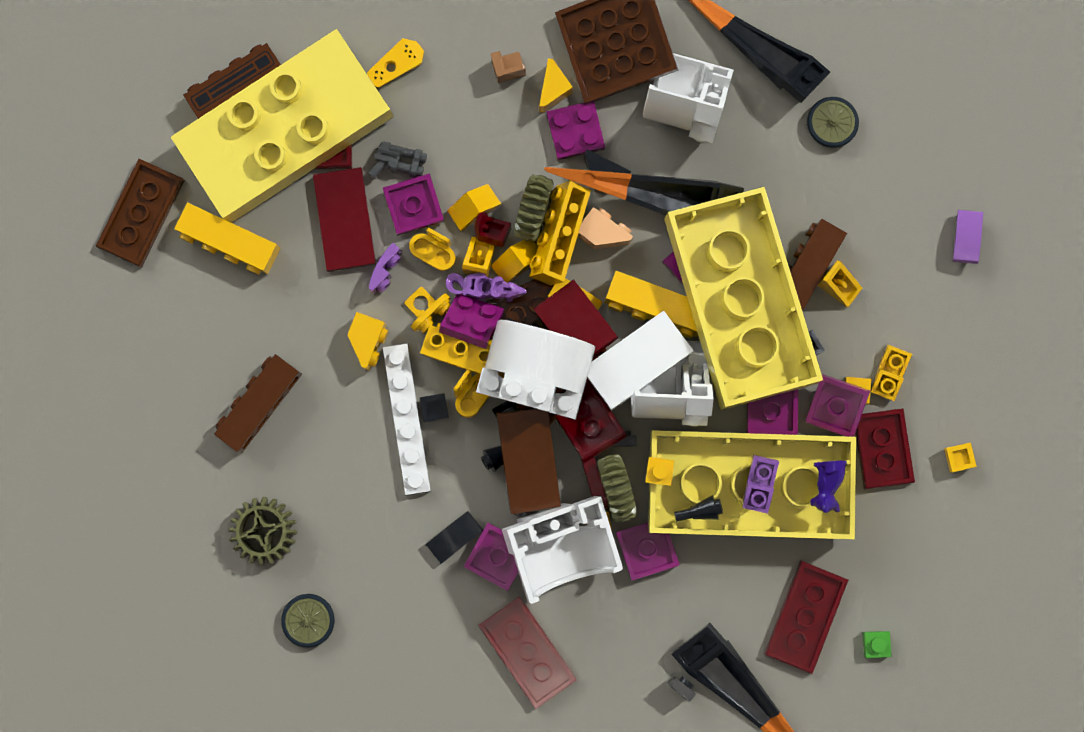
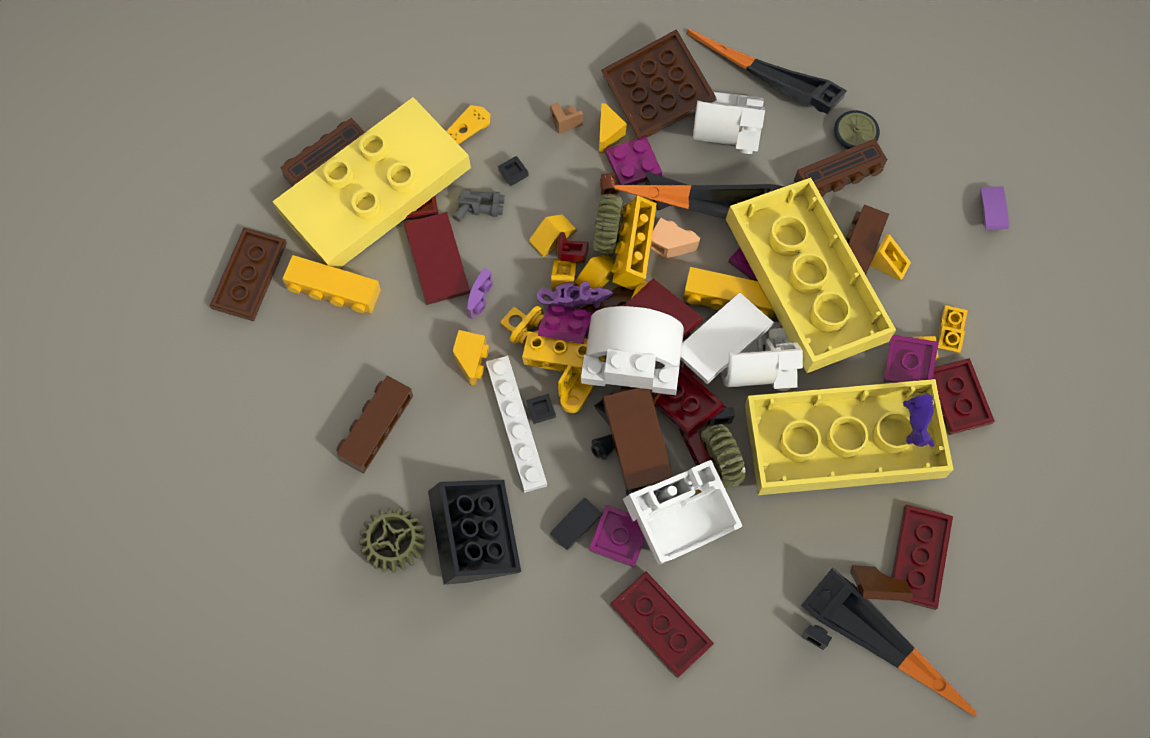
camera: 10 degrees left, 15 degrees down
olive wheel [281,594,335,648] -> none
magenta plate [383,173,445,236] -> none
yellow bracket [409,227,456,271] -> none
magenta plate [616,522,679,581] -> none
yellow plate [645,457,674,486] -> none
black cone [674,495,723,522] -> none
medium lavender slope [742,455,779,514] -> none
magenta plate [746,389,799,435] -> none
bright green plate [863,631,891,658] -> none
yellow plate [944,442,977,473] -> none
none -> black slope [428,480,521,585]
none -> black plate [498,156,529,187]
none -> copper hose [600,173,619,195]
none -> reddish brown brick [794,138,888,197]
none -> reddish brown tile [851,565,913,601]

